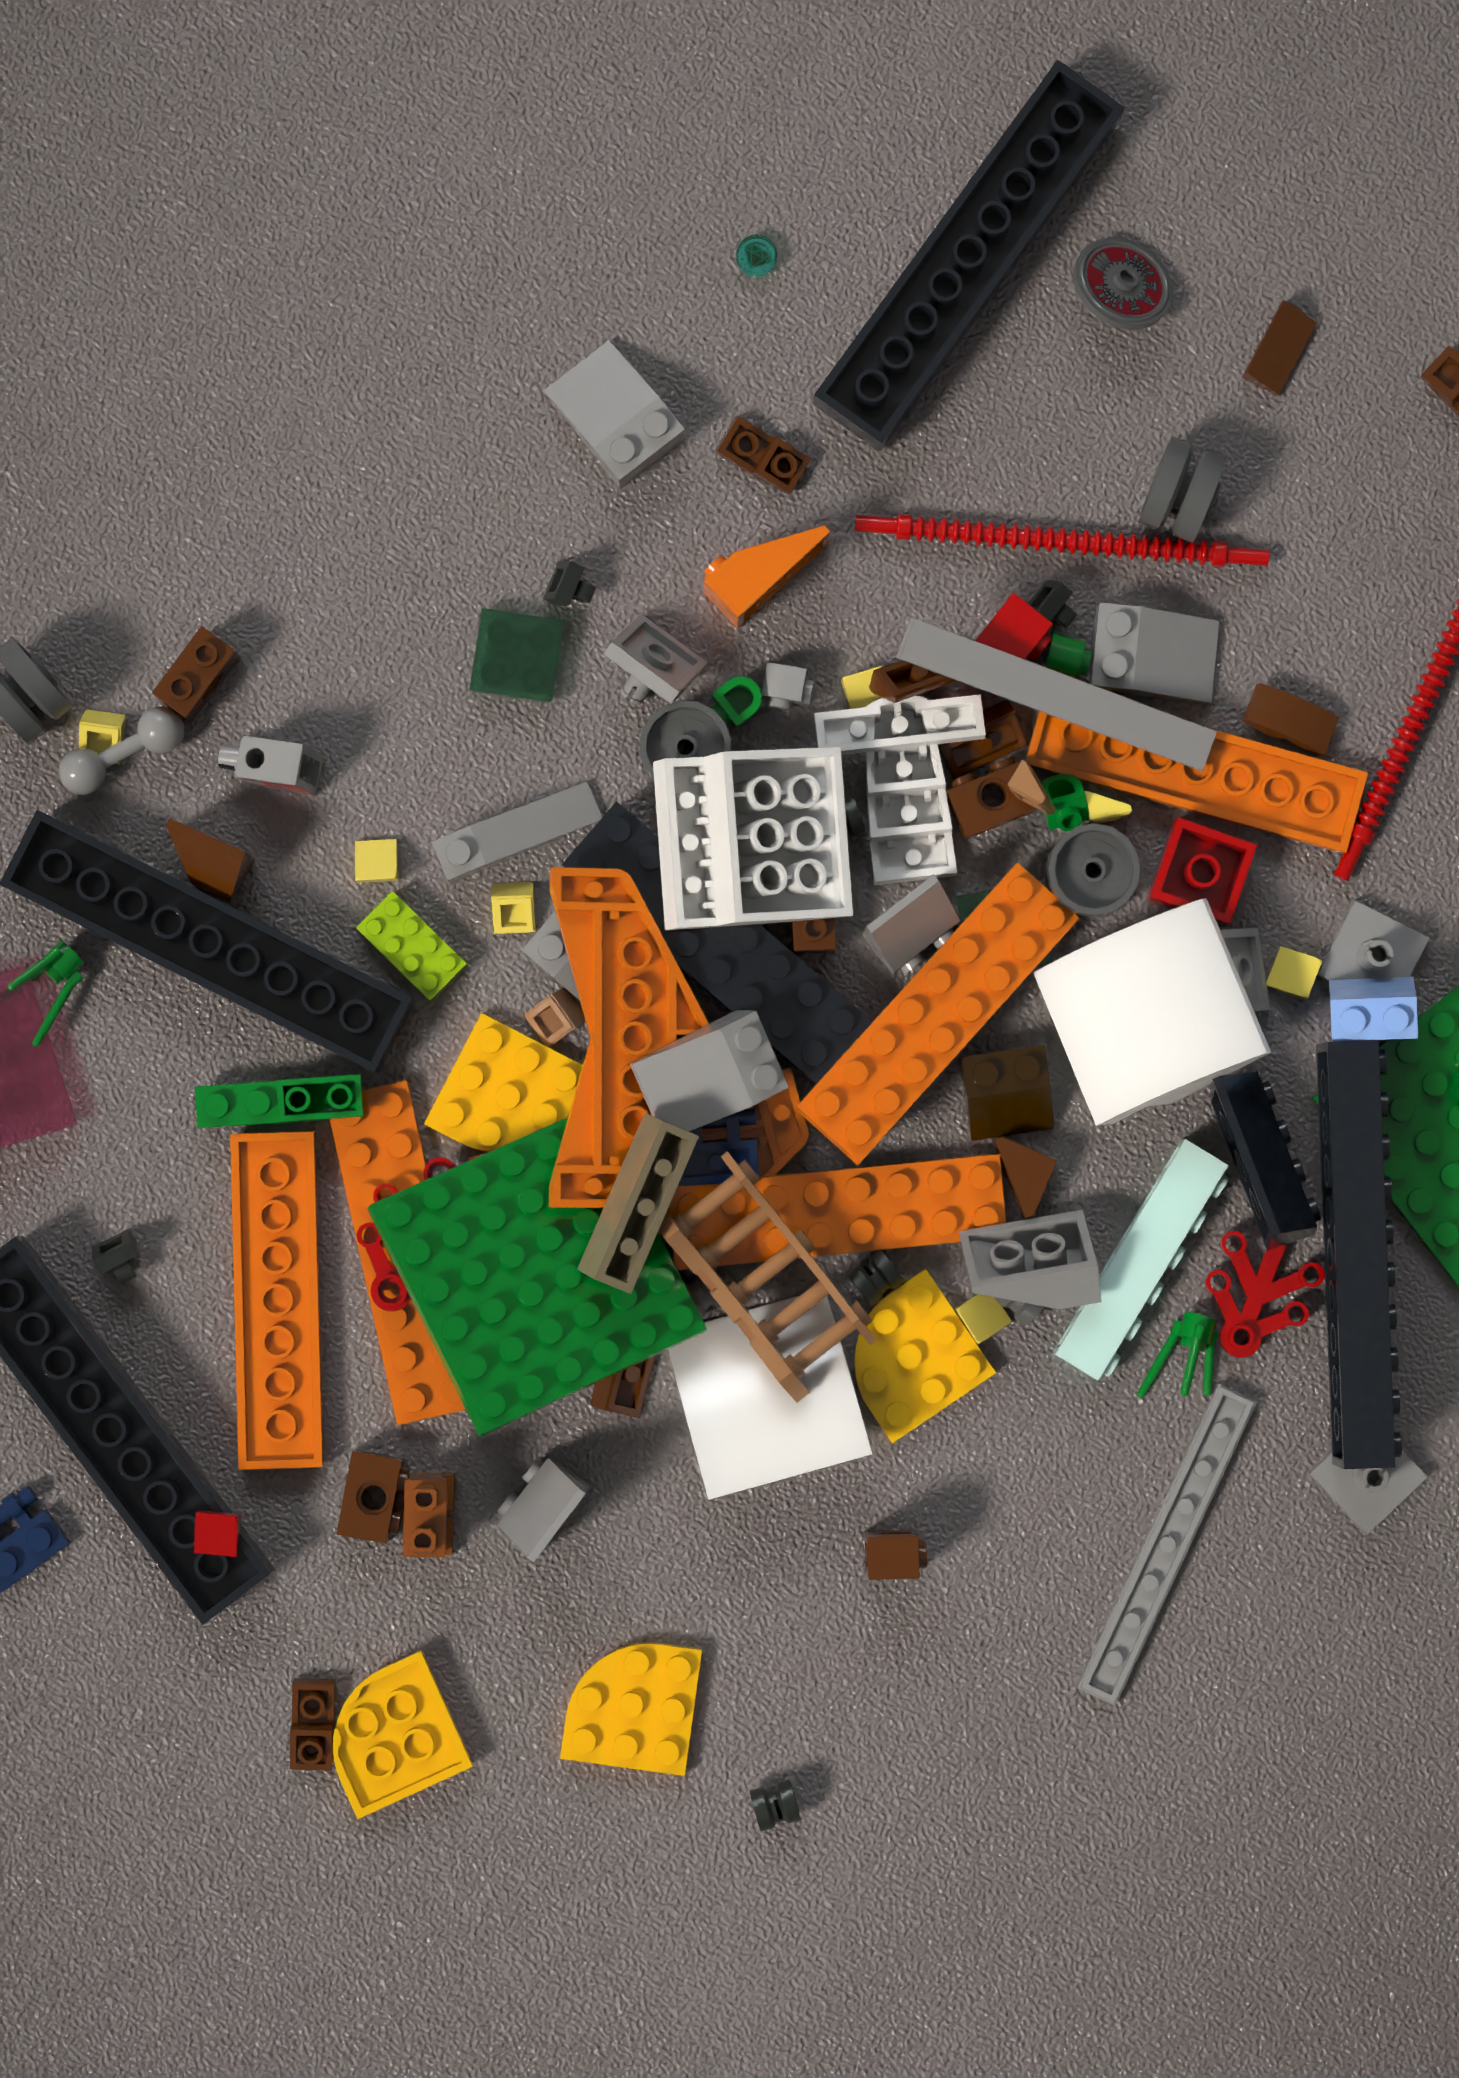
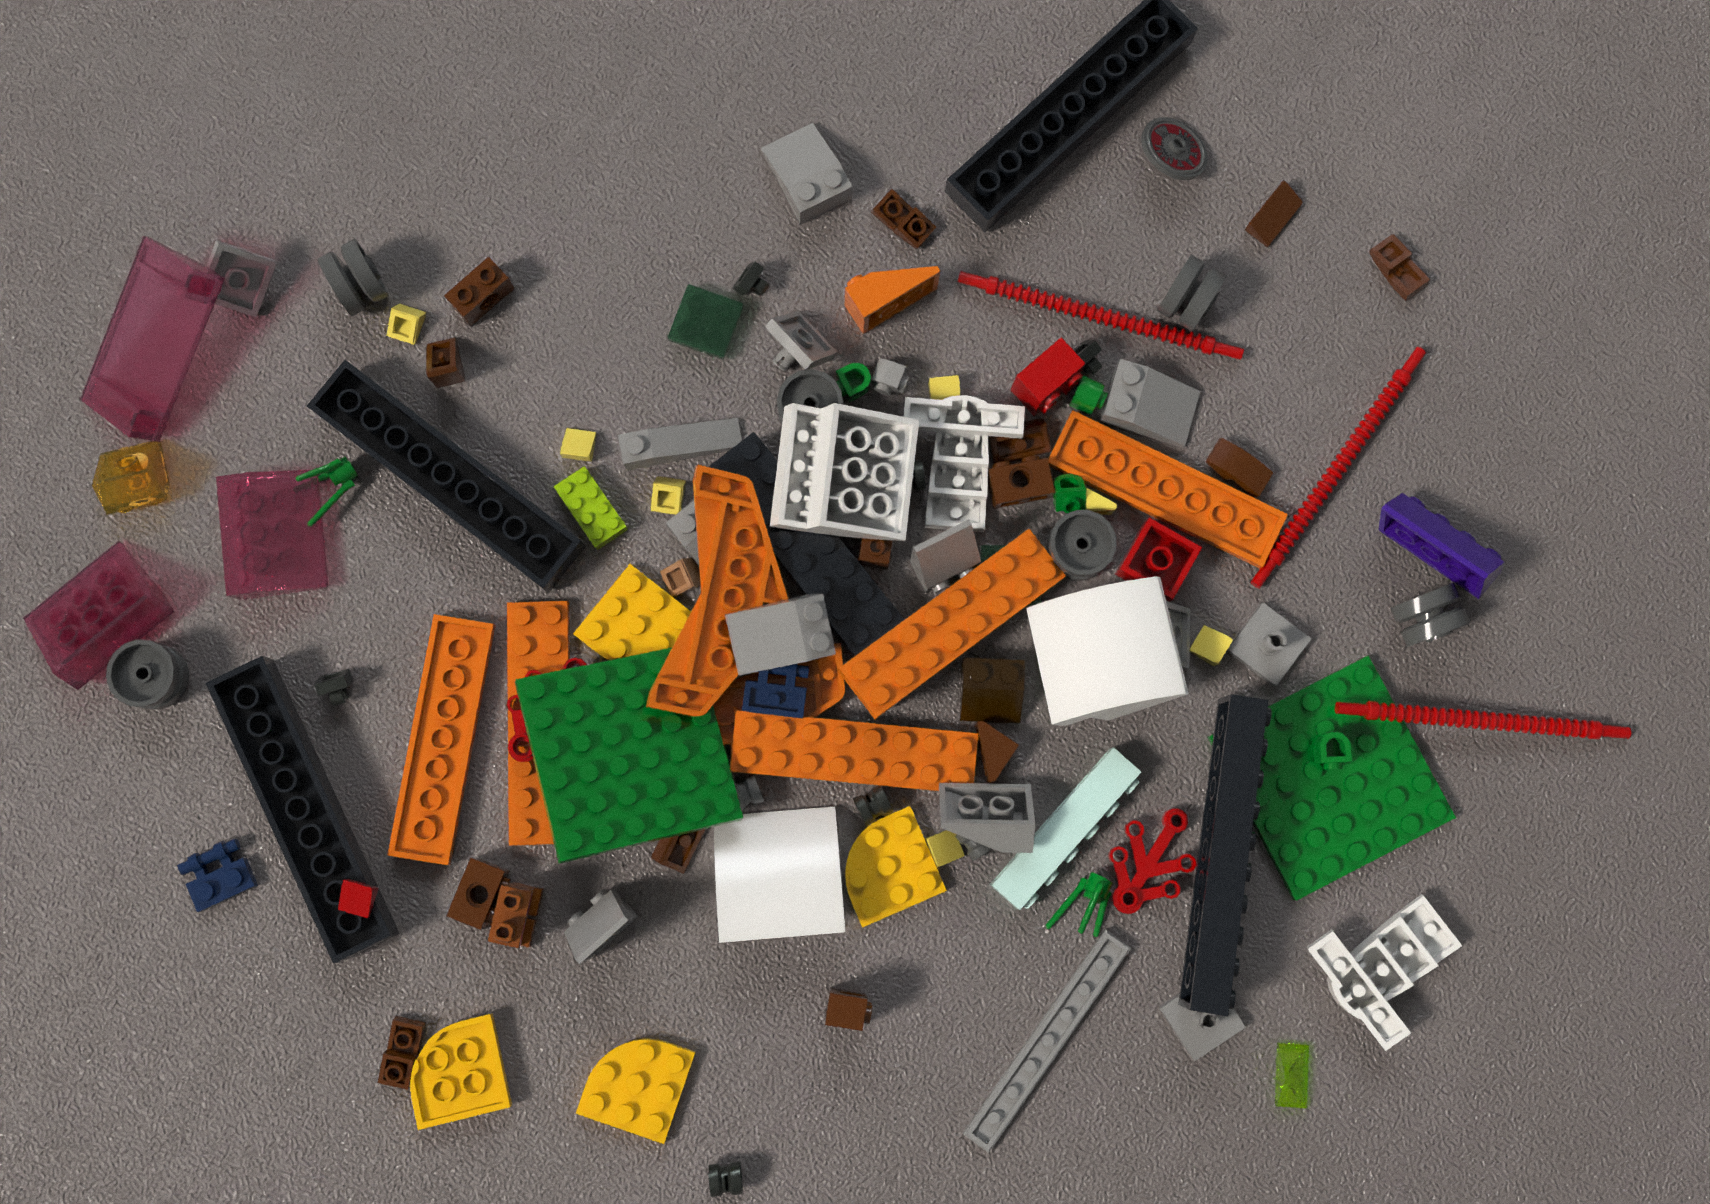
camera: 10 degrees right, 5 degrees down
light grey piece [59,706,185,795] -> none
reddish brown slope [166,818,255,902] -> none
green slope [195,1074,364,1129] -> none
light grey torso [218,736,324,796] -> none
dark tan brick [577,1113,699,1294] -> none
medium nougat fence [659,1152,877,1403] -> none
clear green tile [736,234,777,279] -> none
reddish brown slope [869,660,957,703] -> none
light grey tile [896,618,1217,771] -> none
medium nougat slope [1008,760,1056,815] -> none
black slope [1208,1071,1321,1251] -> none
light blue brick [1329,977,1418,1042] -> none
none -> reddish brown slope [426,337,466,388]

